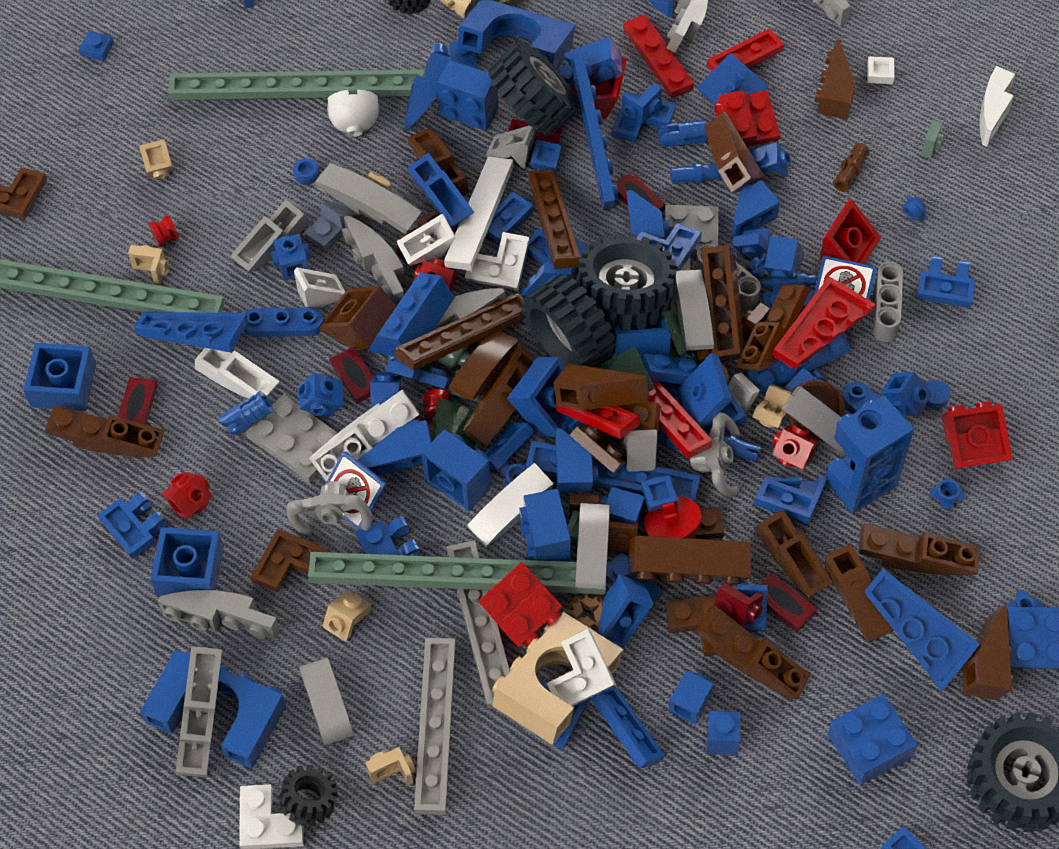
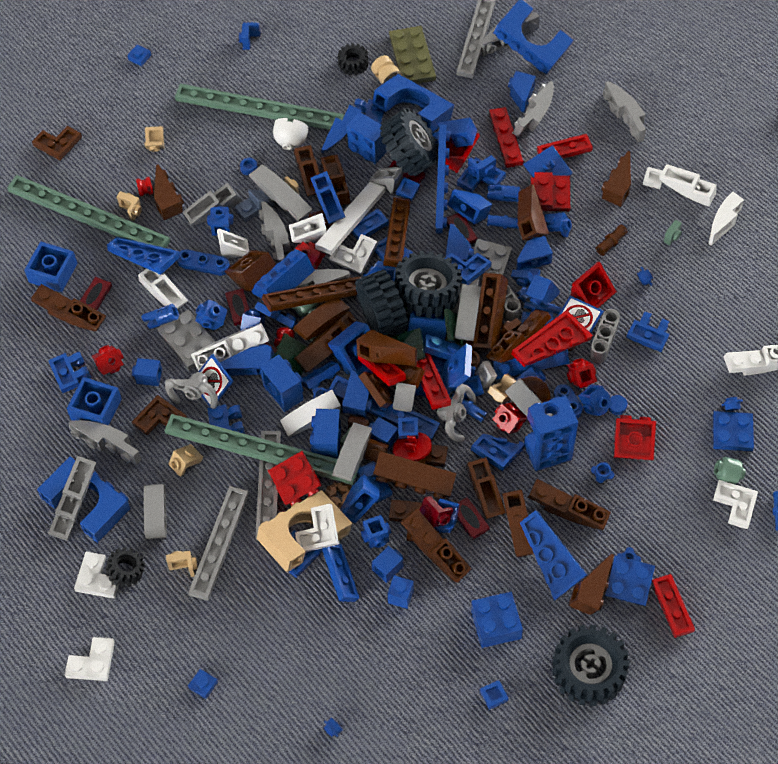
camera: 15 degrees right, 0 degrees up
none -> blue brick [132,358,163,386]
none -> reddish brown slope [154,164,184,220]
none -> reddish brown slope [294,145,320,197]
none -> blue brick [361,515,391,549]
none -> blue slope [447,189,492,224]
none -> red brick [567,358,597,388]
none -> white slope [659,164,717,206]

